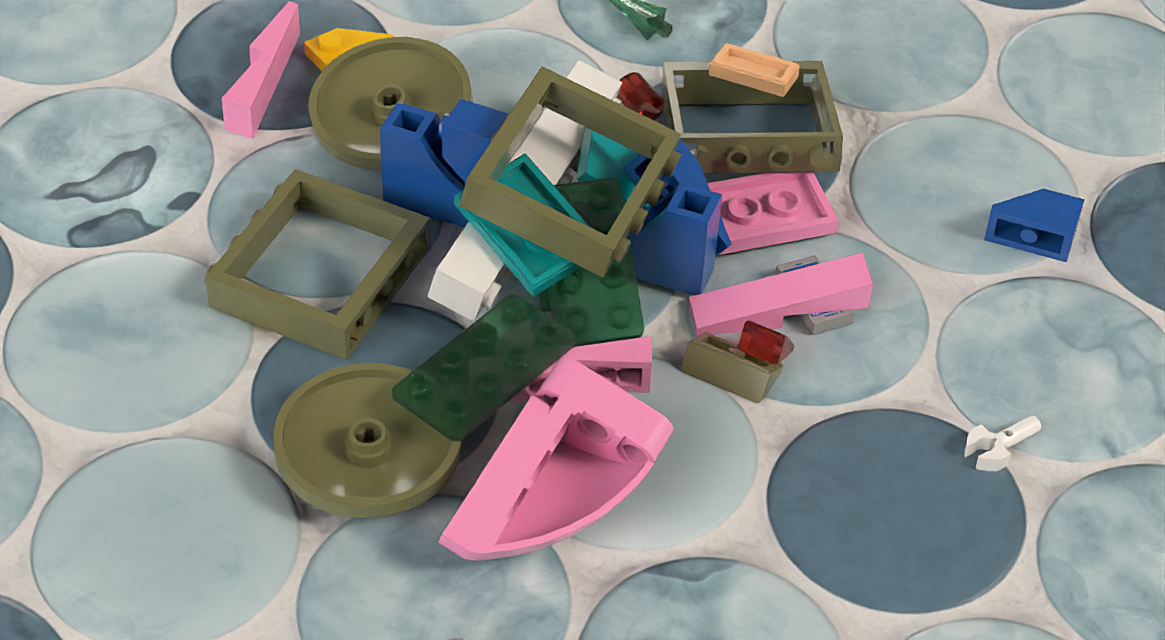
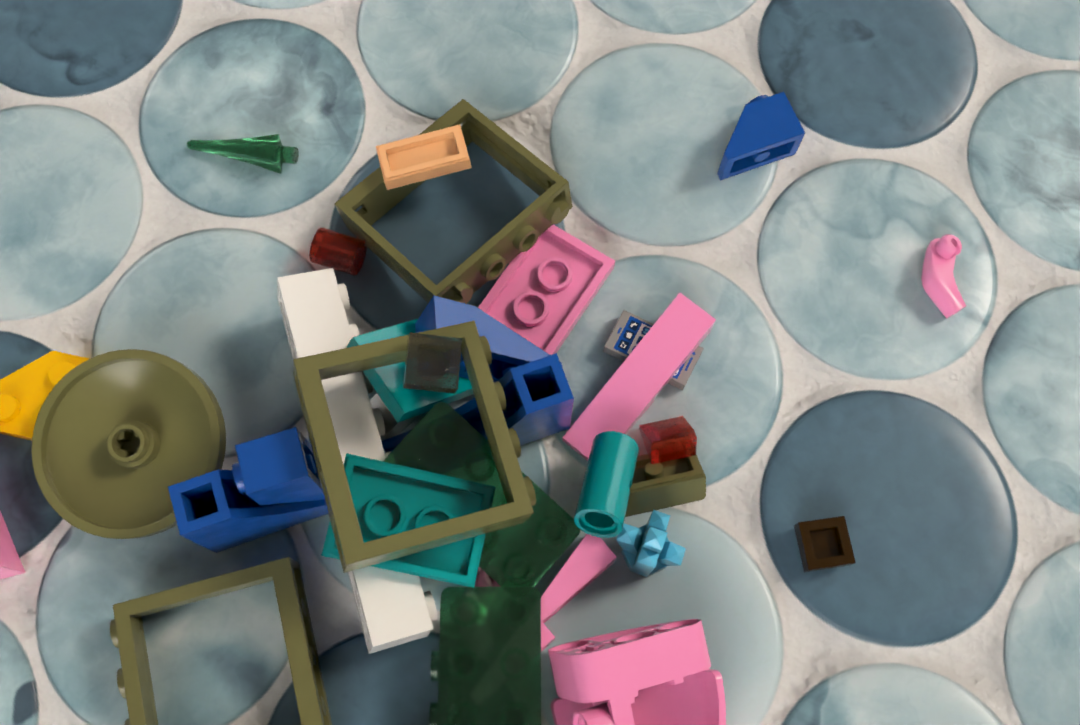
camera: 40 degrees left, 25 degrees up
white bar [964,415,1041,471] -> none
none -> clear smoke plate [403,332,462,394]
none -> teal pin [574,431,639,538]
none -> medium azure rock [616,509,686,577]
none -> dark brown plate [794,516,856,572]
none -> bright pink arm [921,234,966,318]

